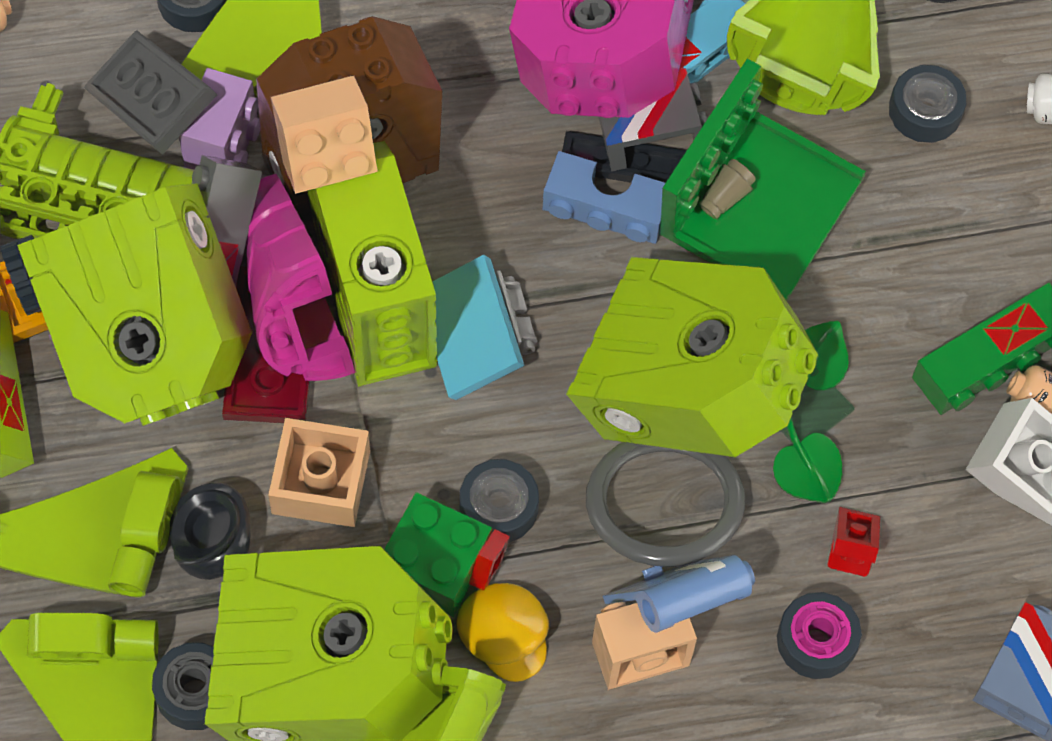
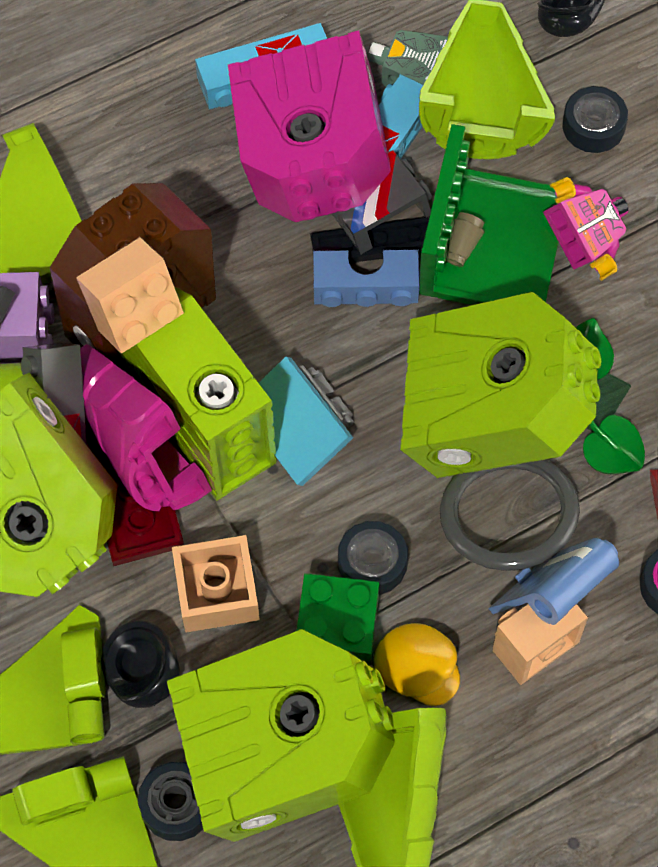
camera: 15 degrees left, 0 degrees up
red tile [469,529,510,591] -> none
none -> dark pink torso [543,177,629,281]

